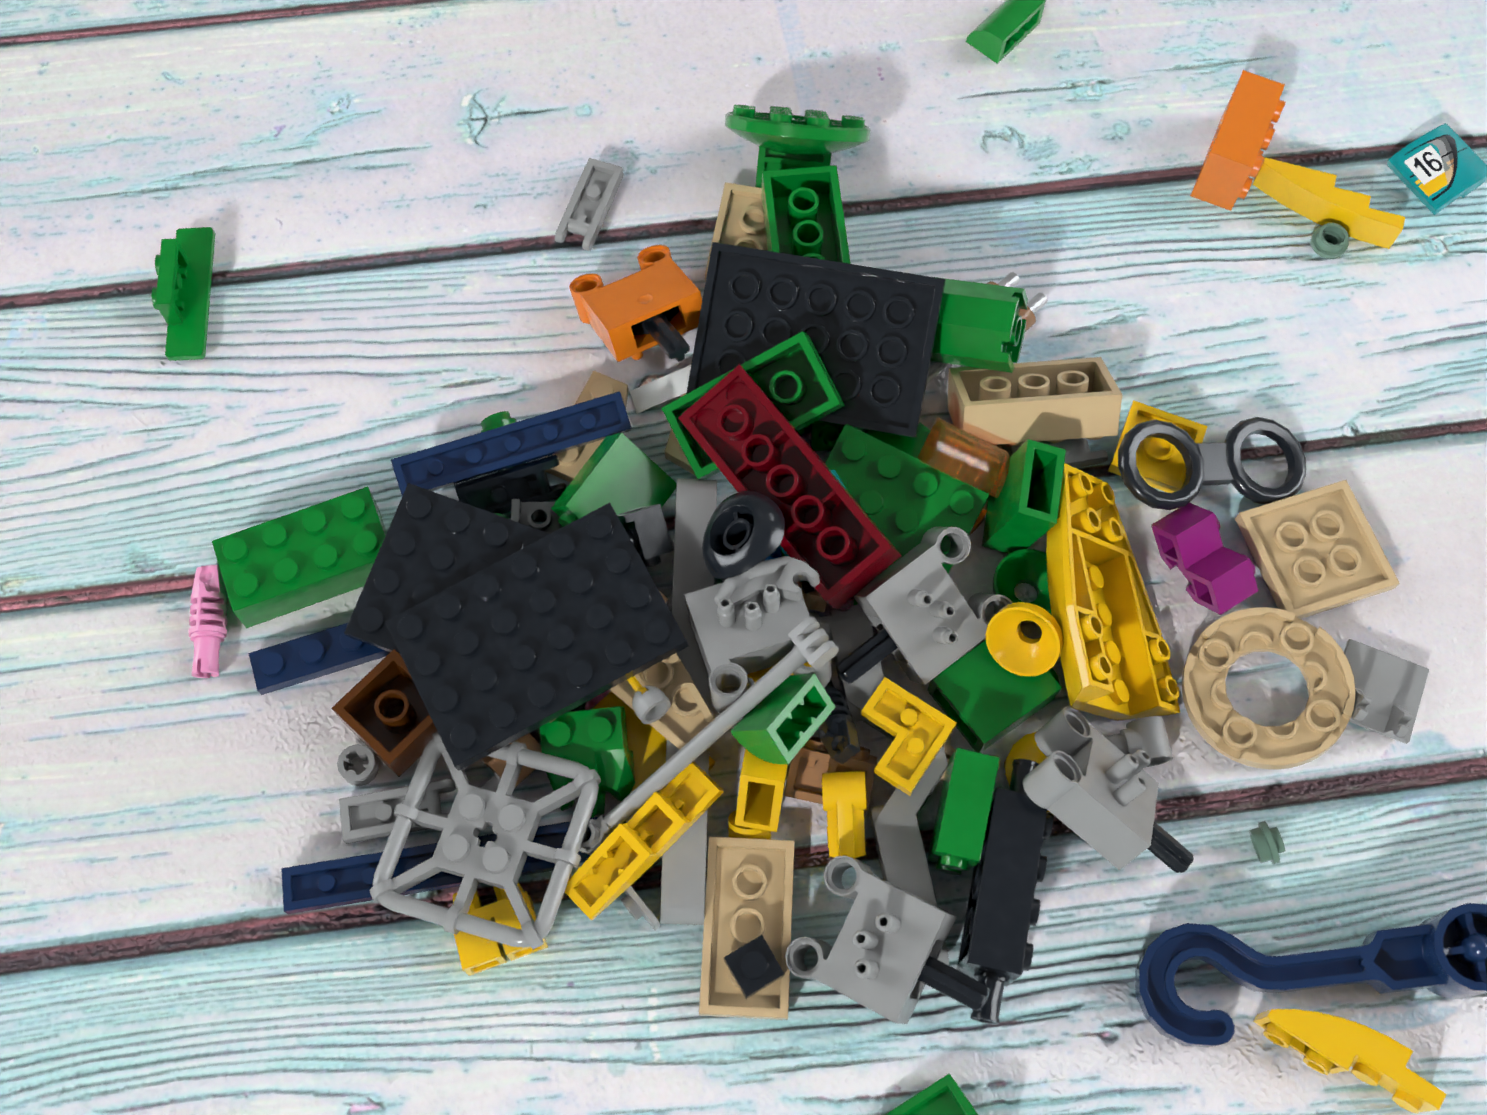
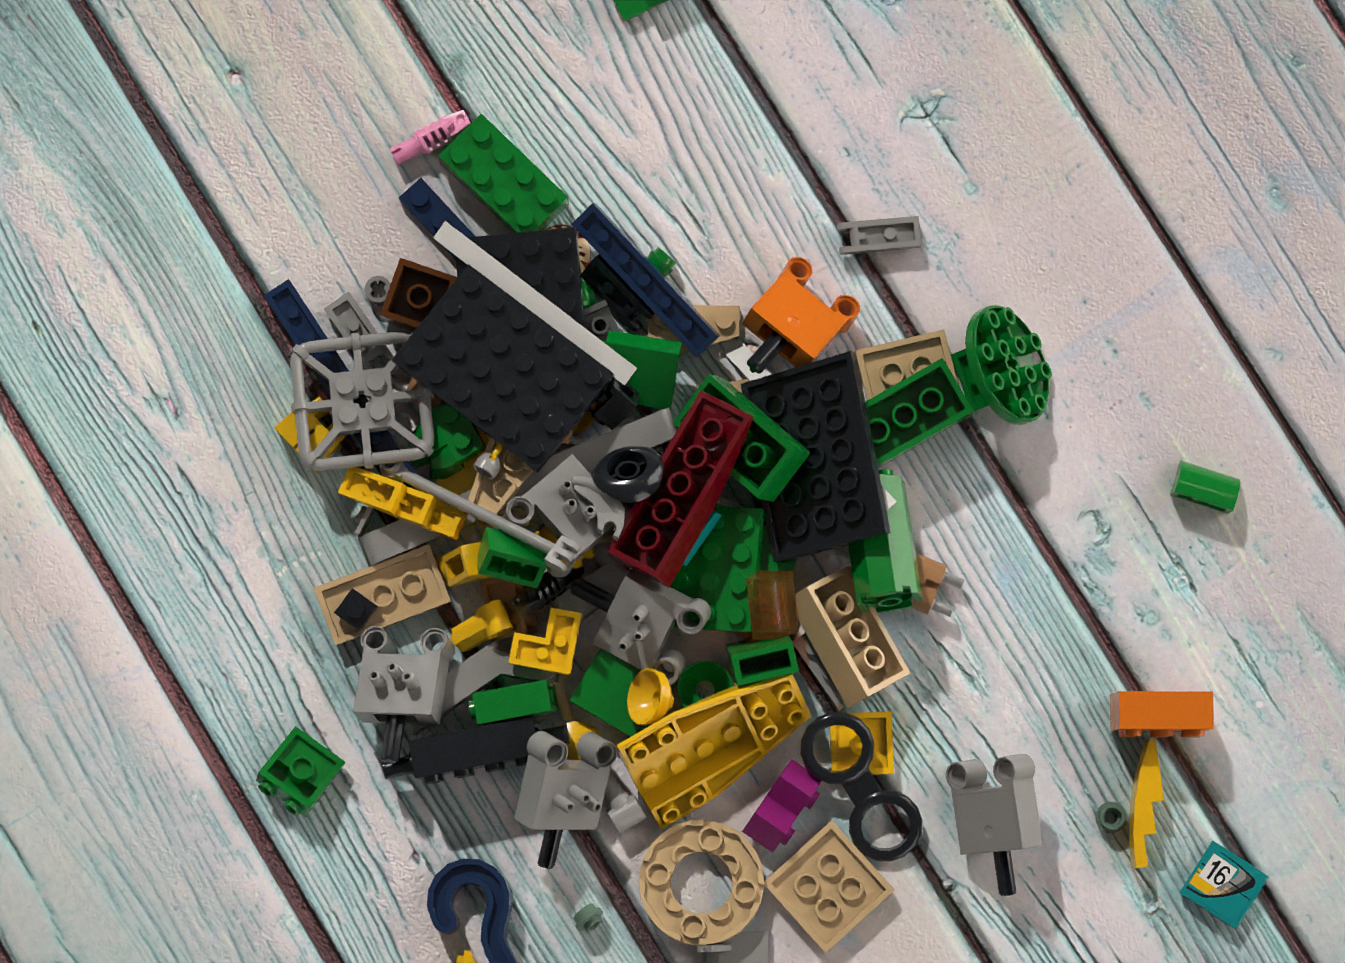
camera: 65 degrees right, 15 degrees up
none -> white sticker [433,221,637,385]
none -> light grey piece [946,754,1043,896]

